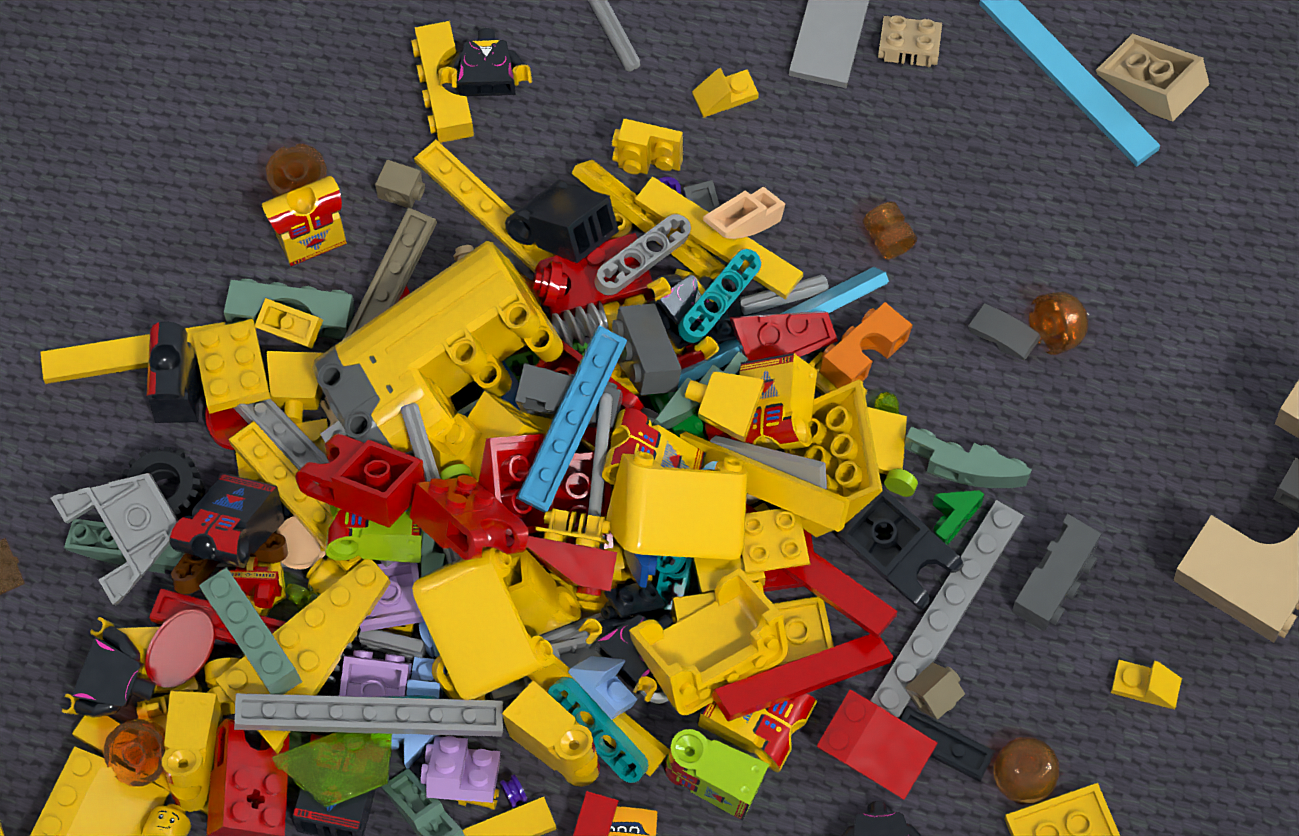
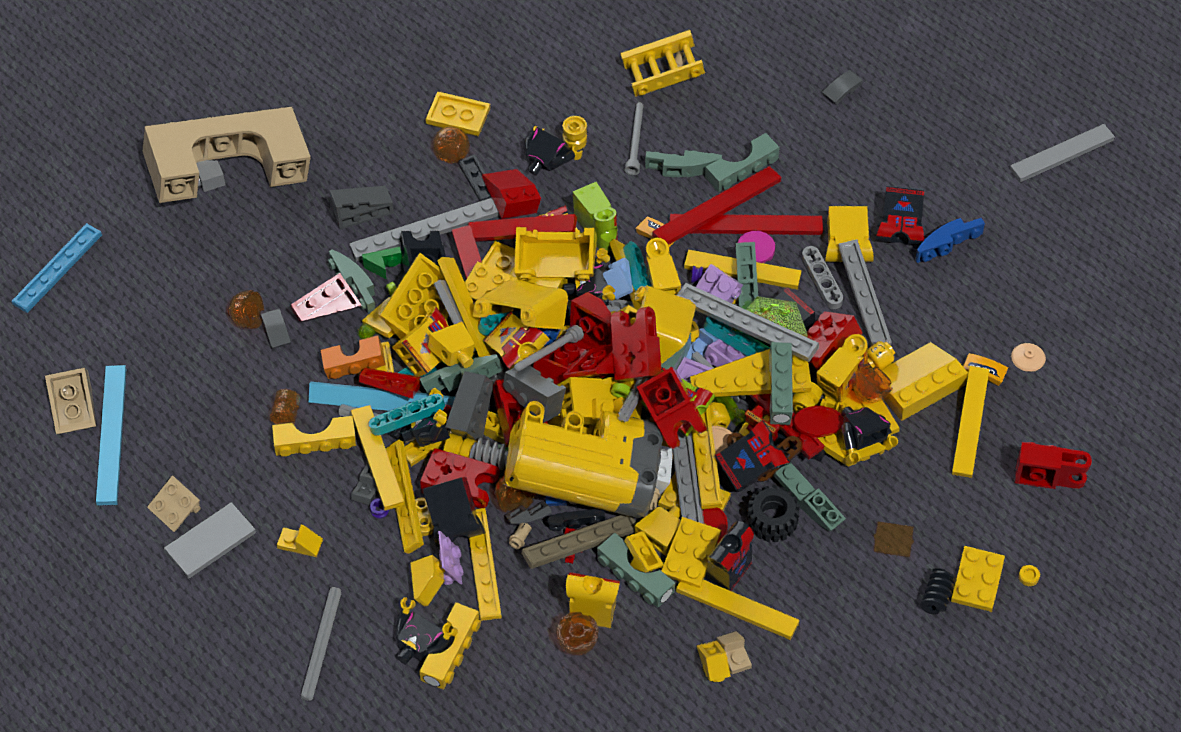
camera: 145 degrees left, 10 degrees down
light grey wing [51,473,178,606] -> none
dark tan brick [375,160,425,209] -> none
dark azure tile [516,325,627,513] -> none
red plate [532,260,568,307] -> none
yellow hinge [536,508,611,549] -> none
light grey beam [594,214,691,295] -> none
yellow plate [612,119,683,174] -> none
light nougat slope [703,187,785,239] -> none
dark tan brick [905,662,965,720] -> none
yellow slope [1111,660,1182,710] -> none
none -> yellow arch [272,416,356,456]
none -> wedge [290,273,362,323]
none -> yellow slope [411,555,445,607]
none -> lavender hinge [438,531,463,585]
none -> yellow slope [697,641,731,682]
none -> tan slope [716,631,752,674]

